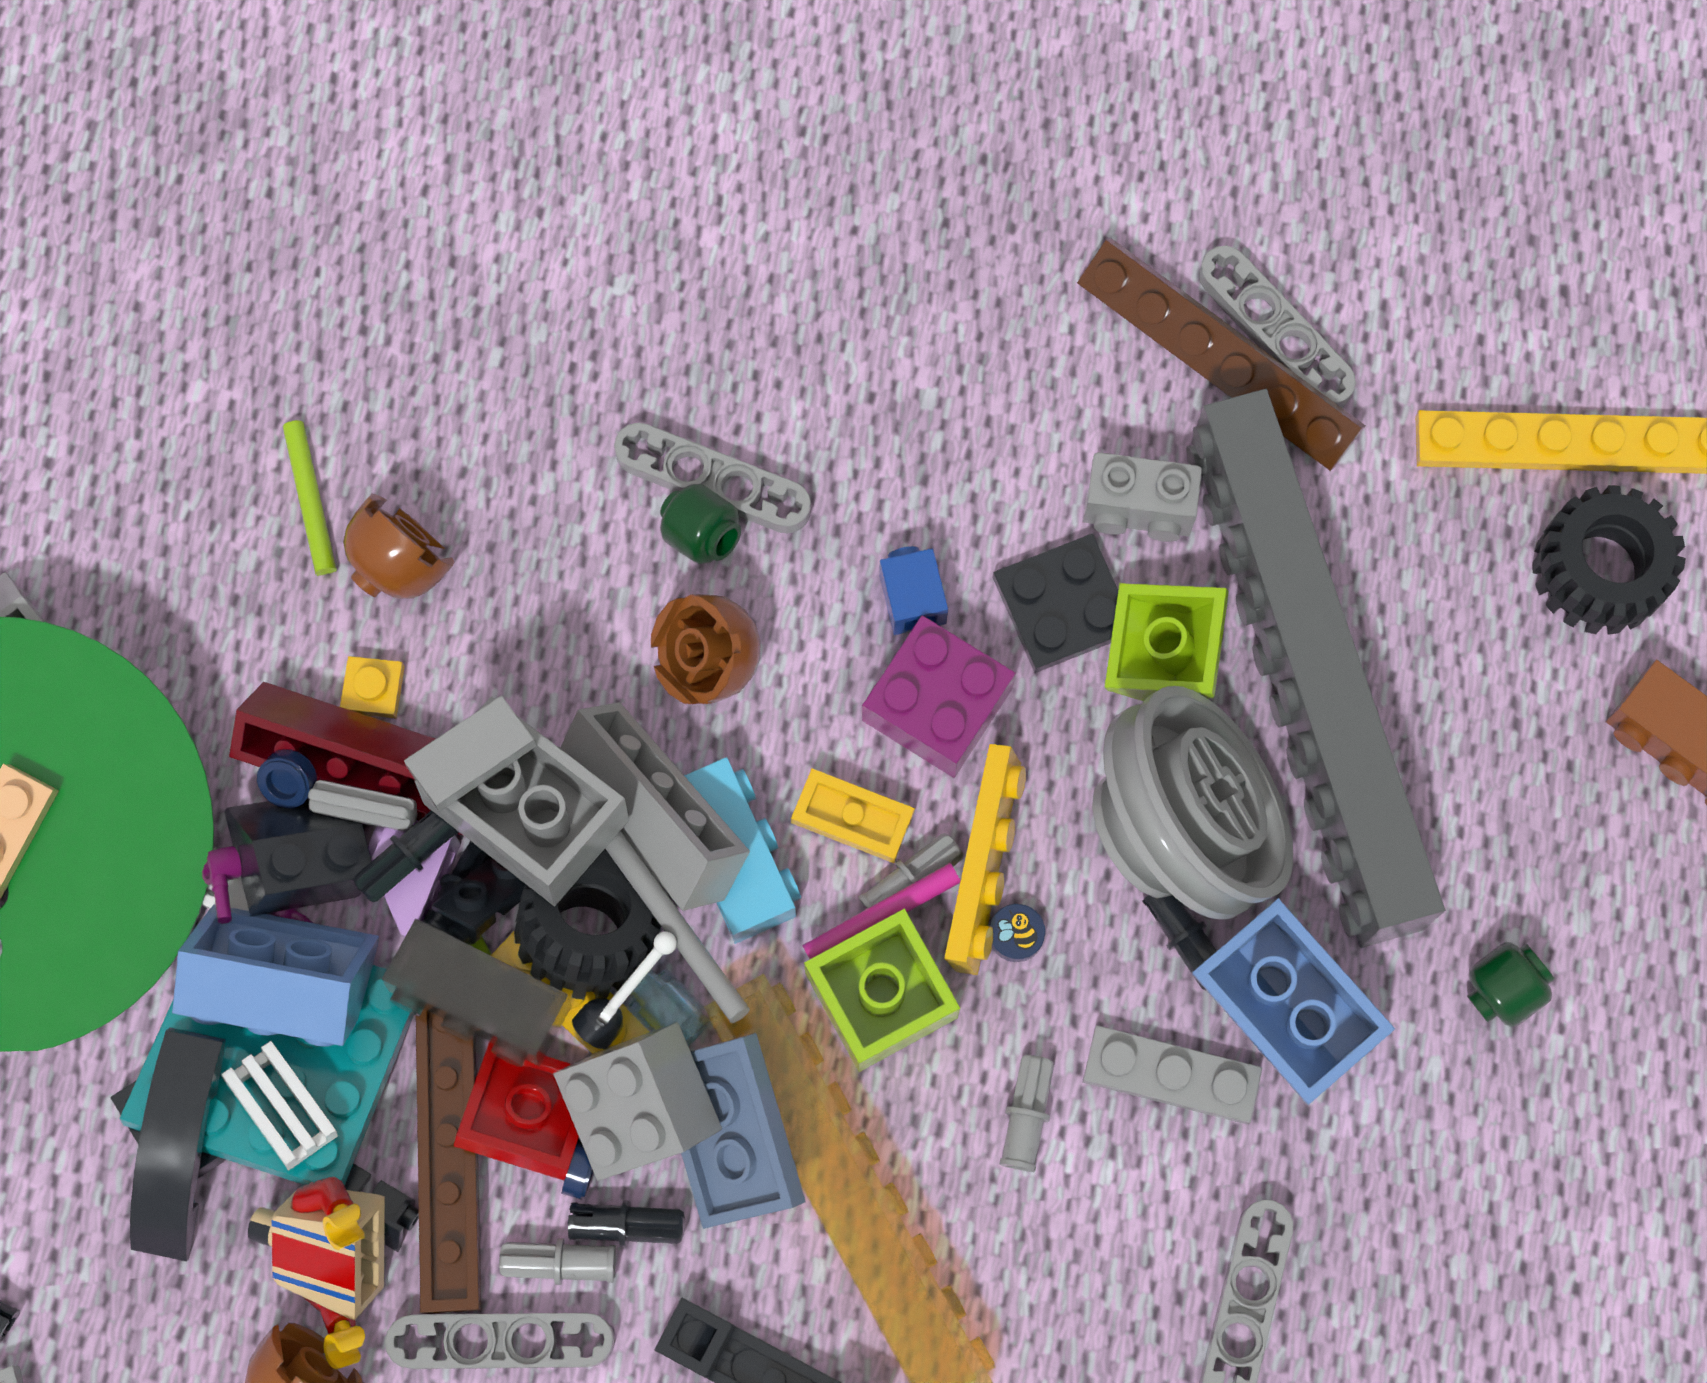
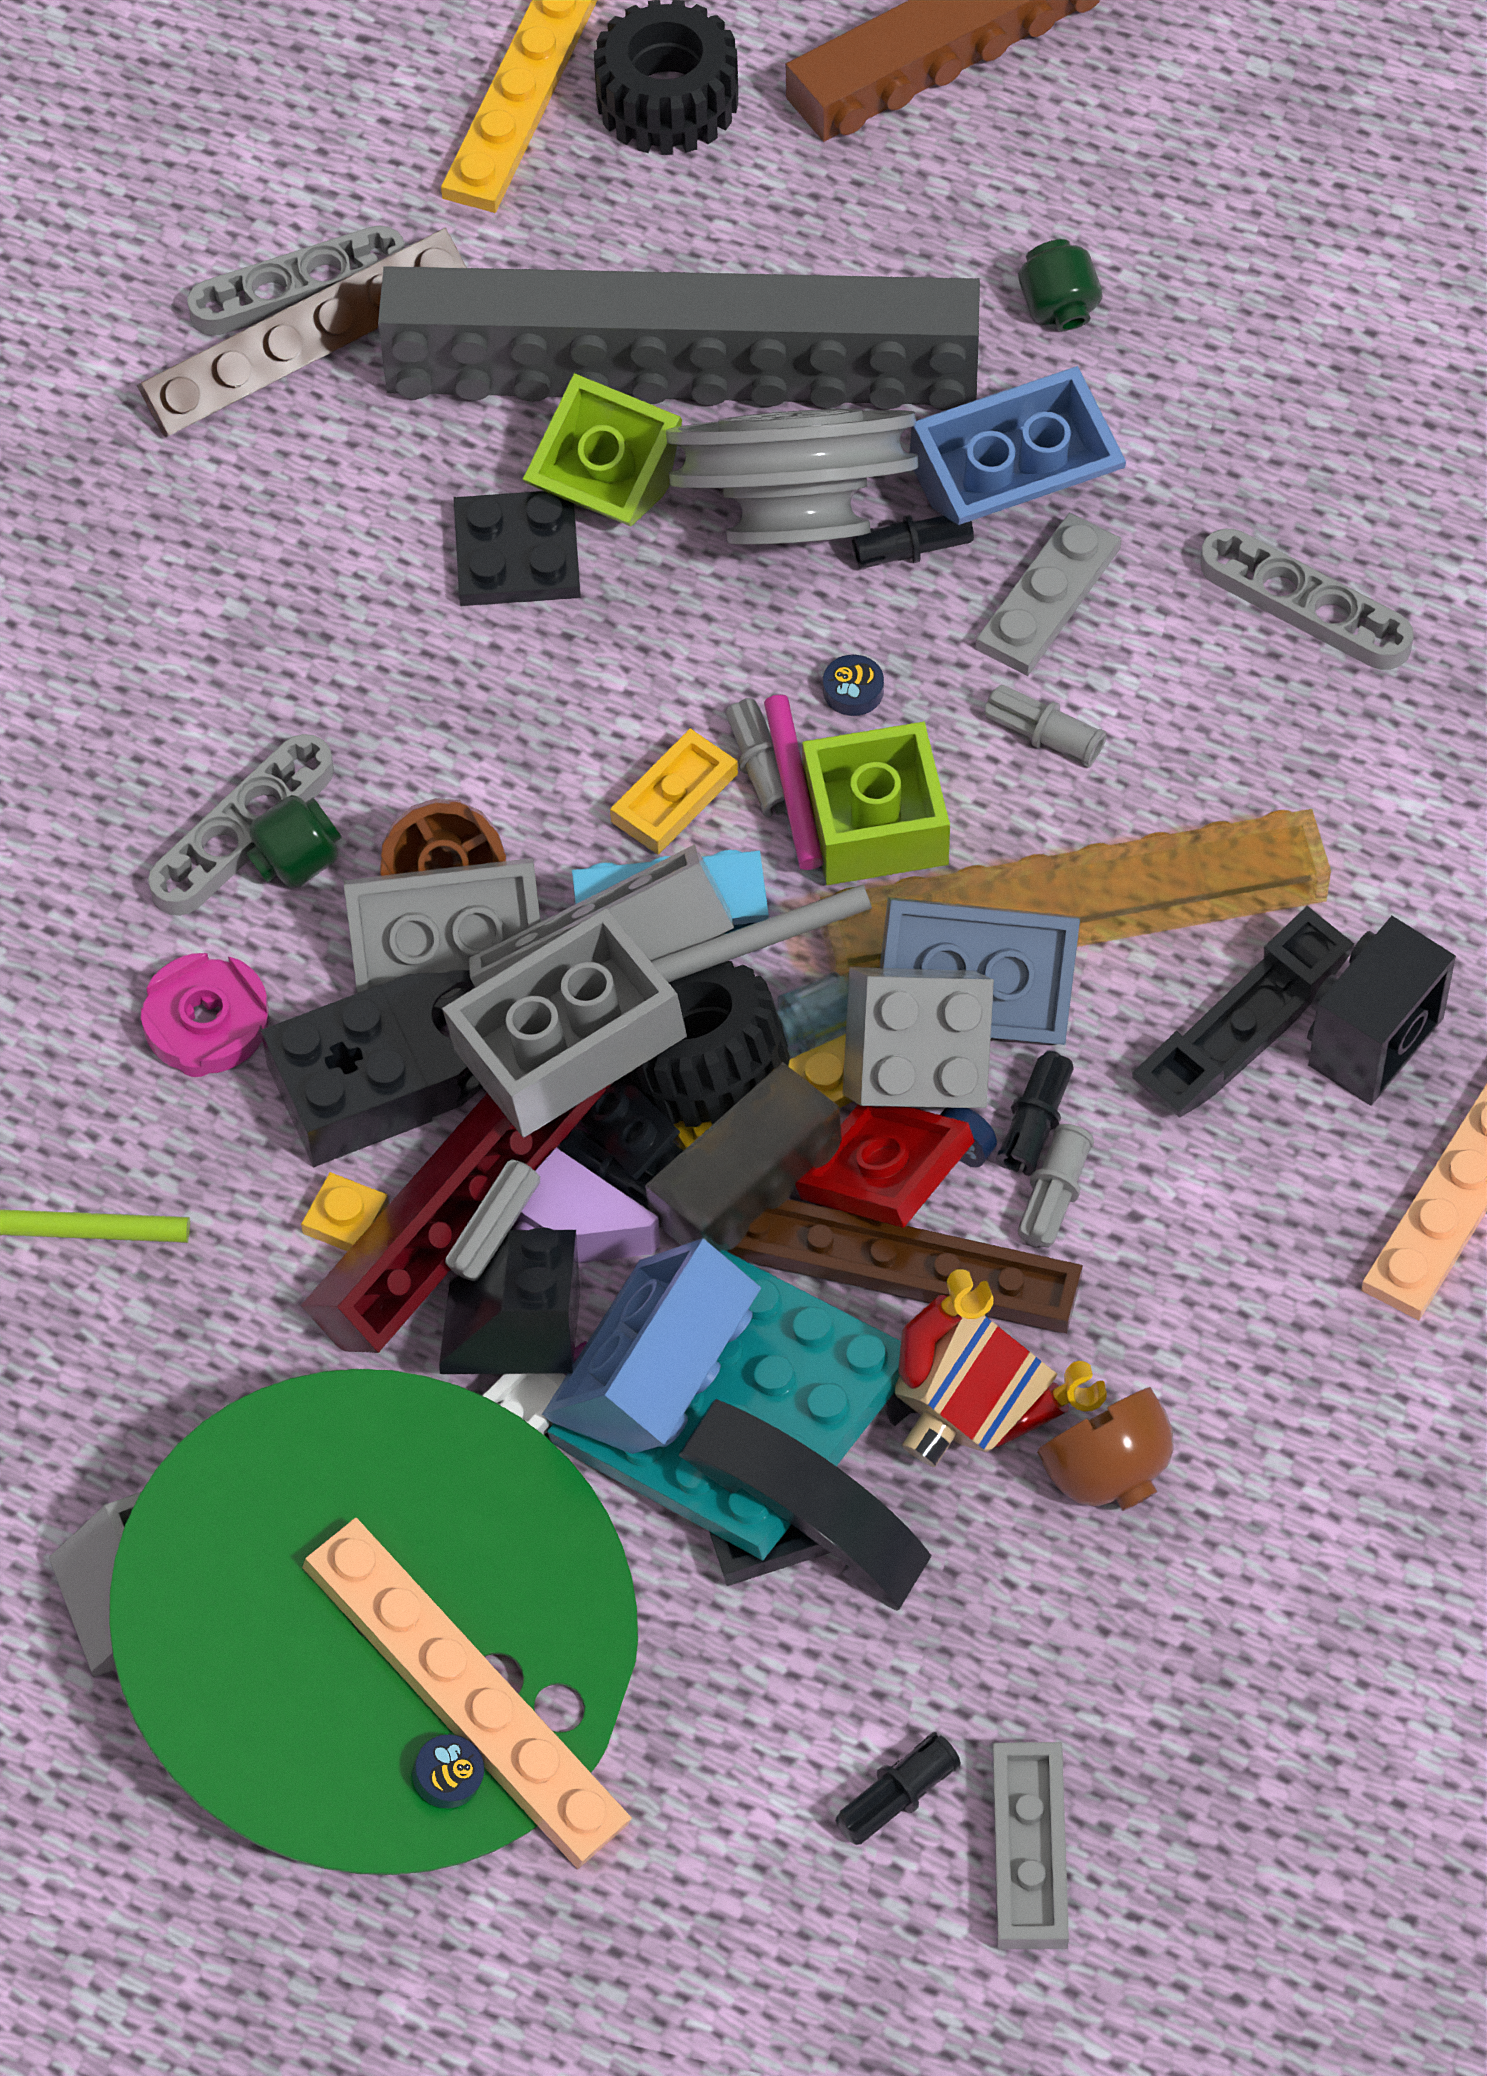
camera: 70 degrees left, 15 degrees down
magenta hand [202,846,242,924] -> none
white tile [222,1041,338,1171] -> none
dark blue tile [257,749,317,808] -> none
dark orange cylinder [343,493,455,599] -> none
black axle [353,810,460,902] -> none
light grey beam [385,1313,615,1369] -> none
light grey tile [404,695,536,812] -> none
hinge [572,931,677,1049] -> none
magenta brick [862,615,1016,778] -> none
blue brick [879,546,948,635] -> none
yellow plate [944,744,1026,975] -> none
light grey bracket [1083,452,1202,542] -> none
none -> dark pink plate [141,953,269,1077]
none -> black brick [260,970,483,1168]
none -> light grey plate [344,858,541,998]

